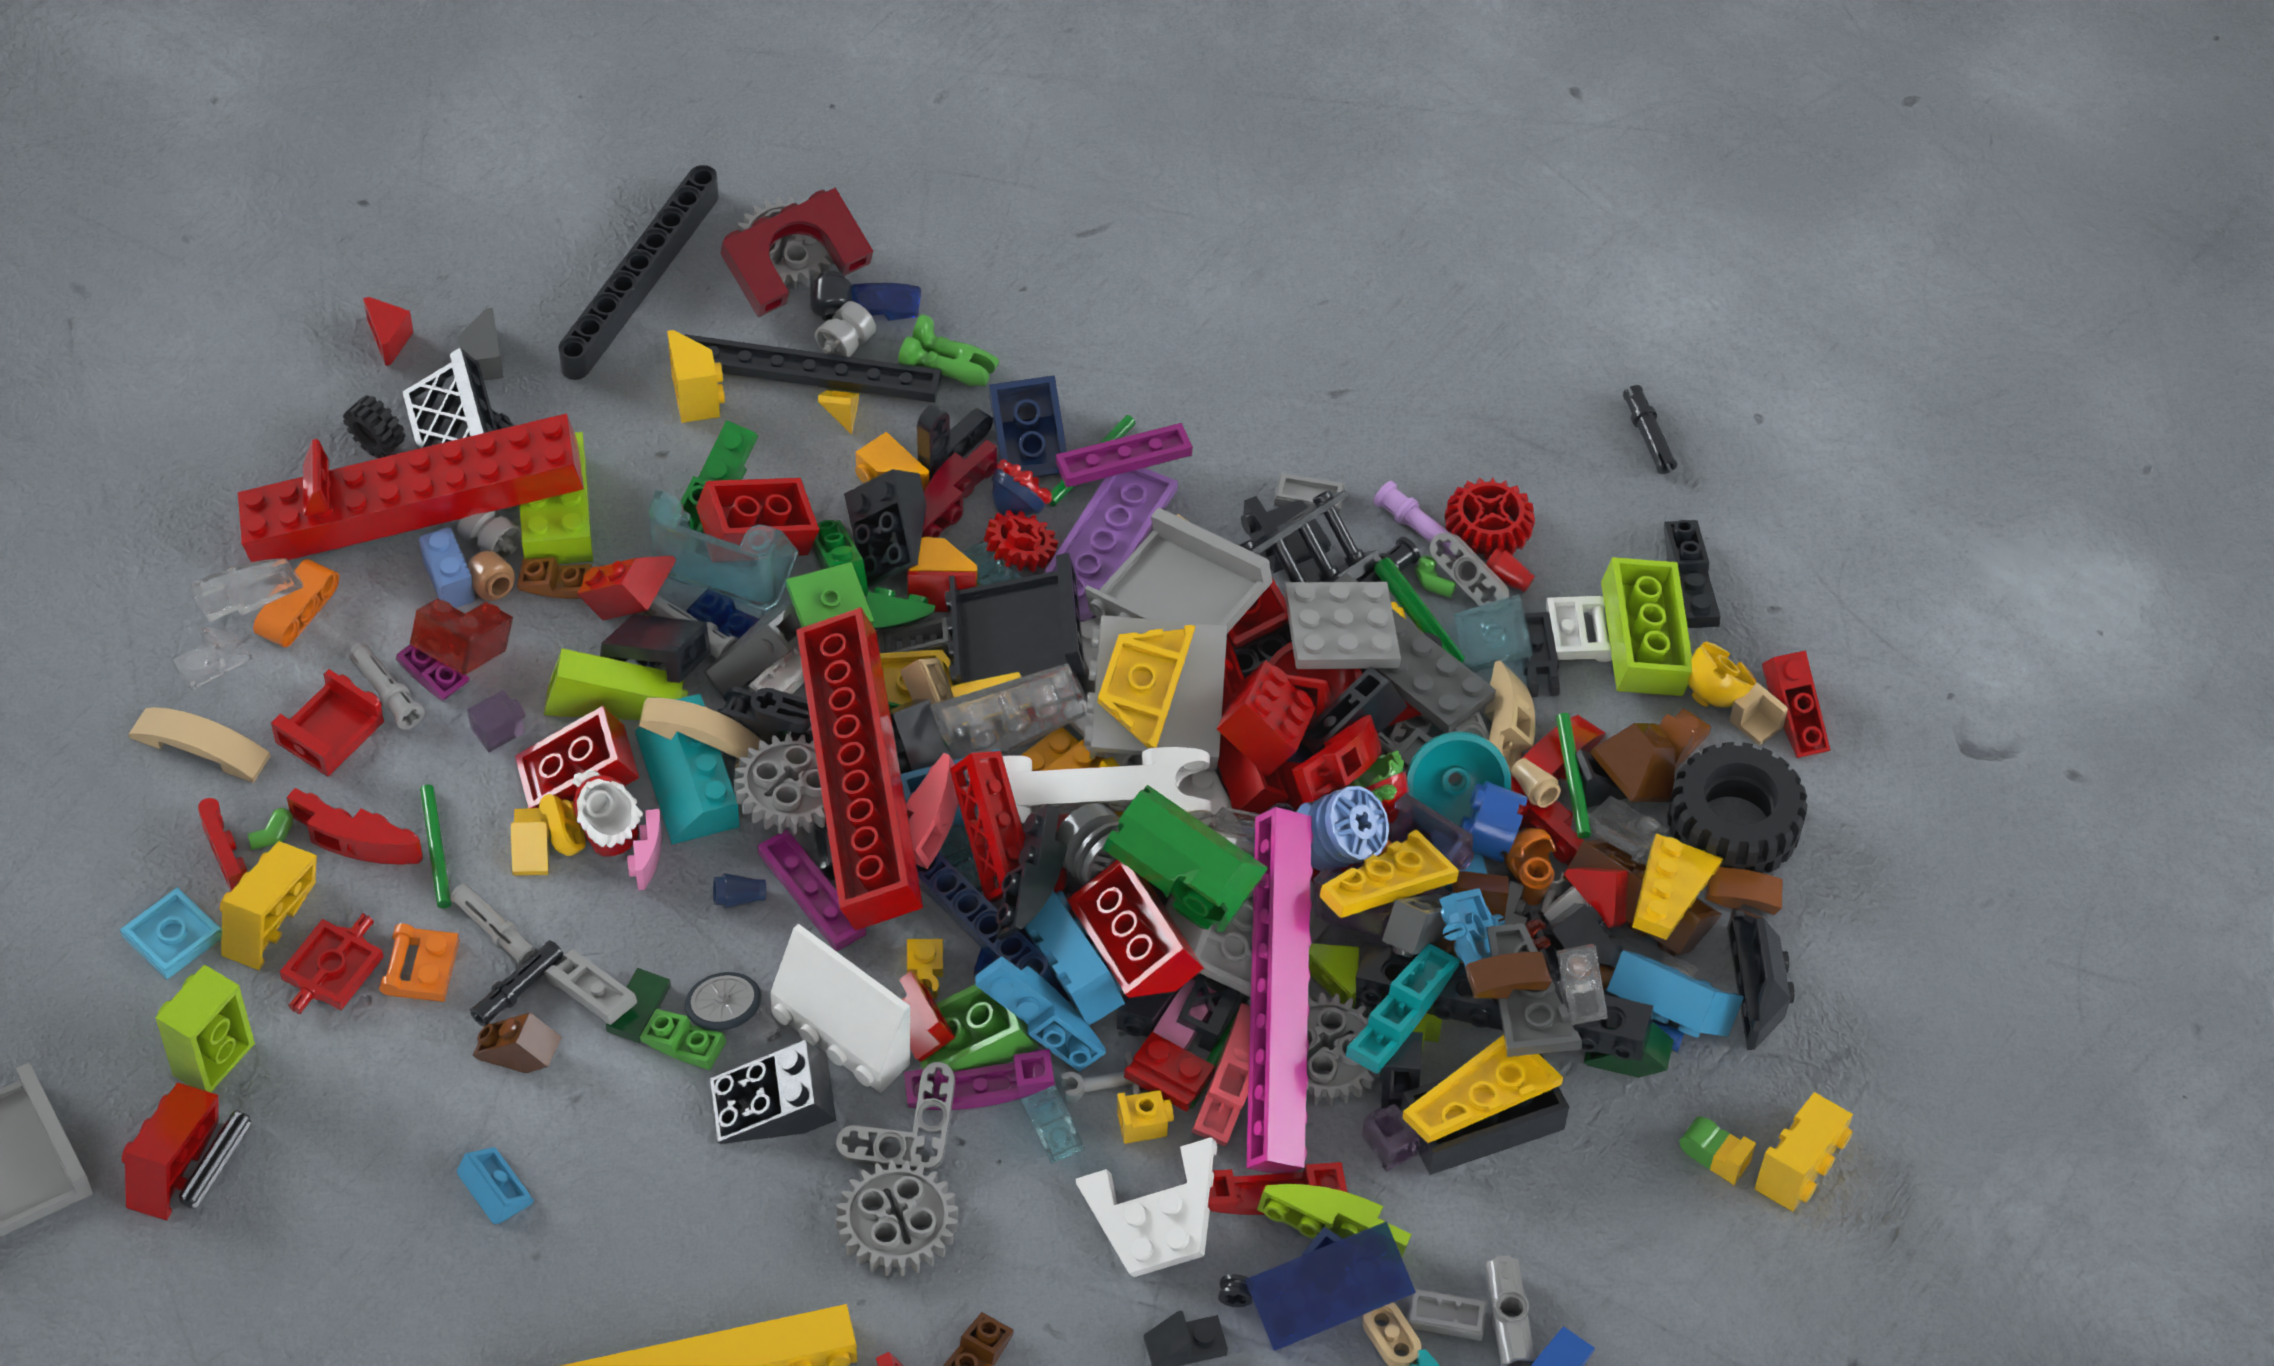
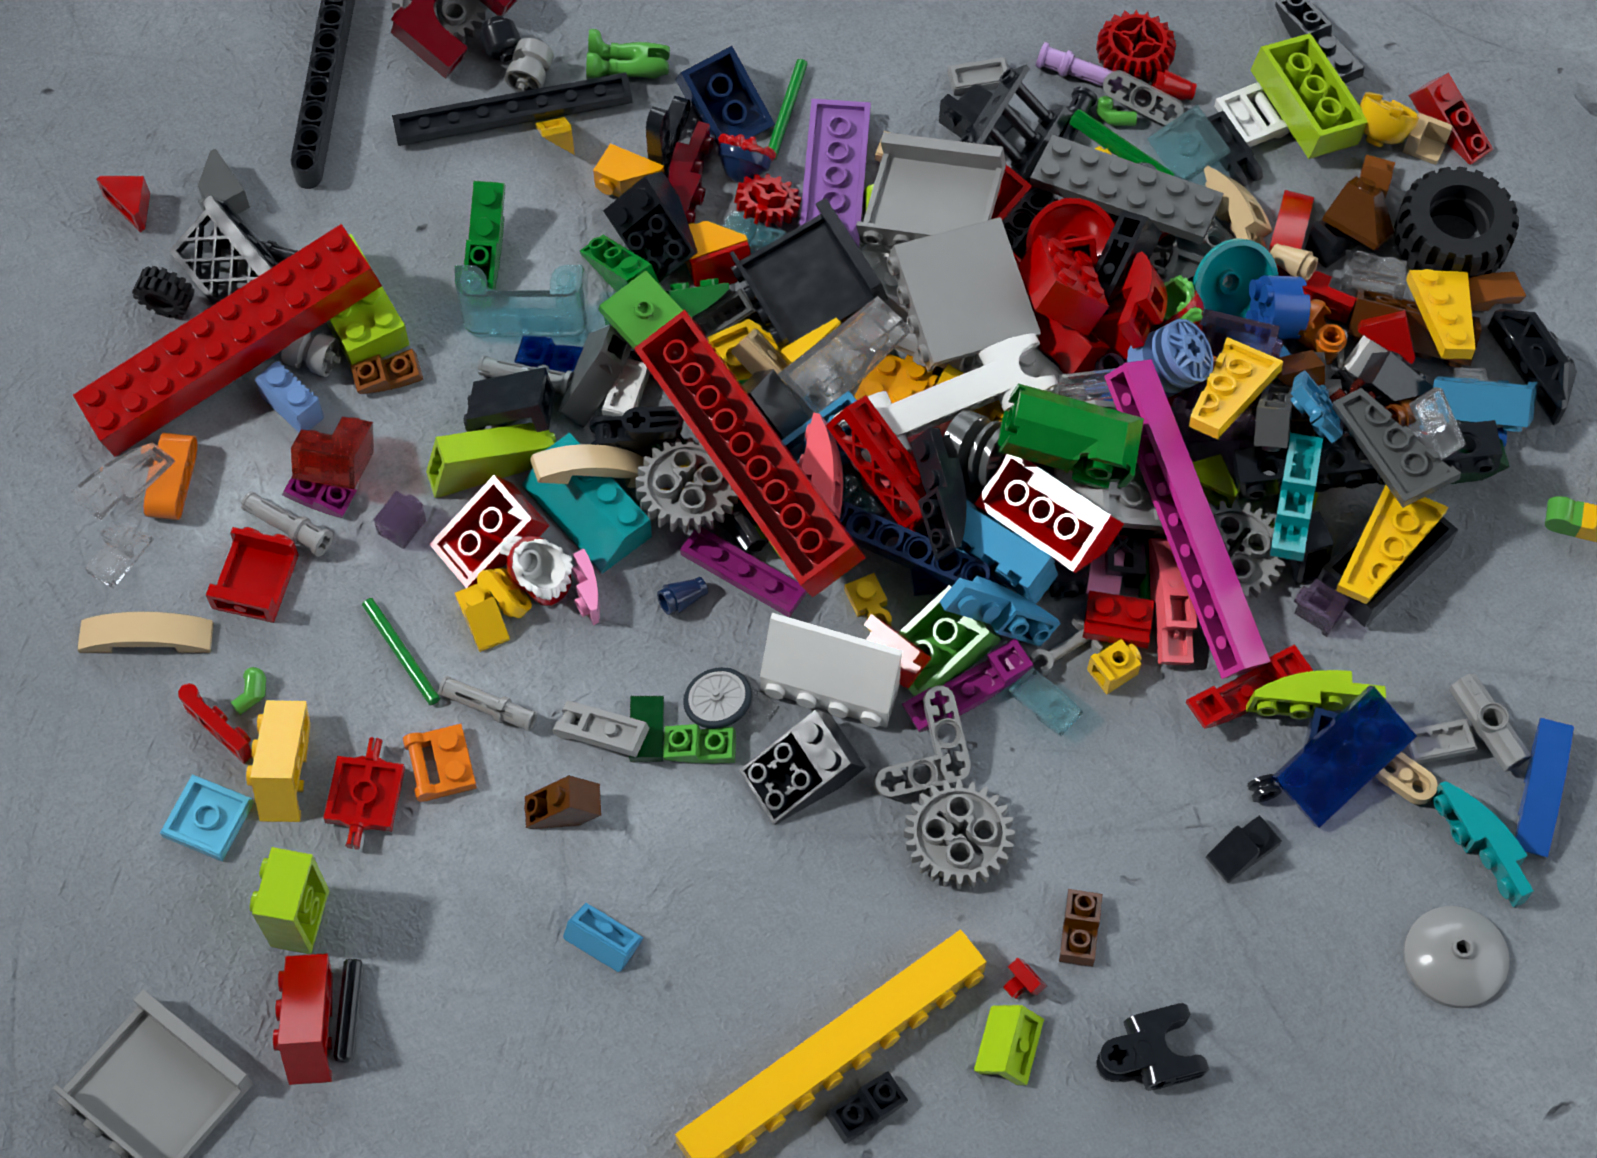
camera: 20 degrees left, 10 degrees up
red slope [286,788,423,865] -> none
red slope [303,439,329,516] -> none
medium nougat head [467,551,515,601] -> none
black pin [470,940,563,1027] -> none
red slope [577,556,677,621] -> none
yellow slope [667,330,725,423] -> none
red brick [696,478,819,559] -> none
clear blue slope [852,283,921,321] -> none
magenta plate [1056,423,1193,488] -> none
white wing [1075,1137,1217,1277] -> none
yellow wing [1097,625,1196,749] -> none
light grey plate [1284,582,1401,669] -> none
reddish brown slope [1465,952,1552,999] -> none
green bar [1556,713,1591,839] -> none

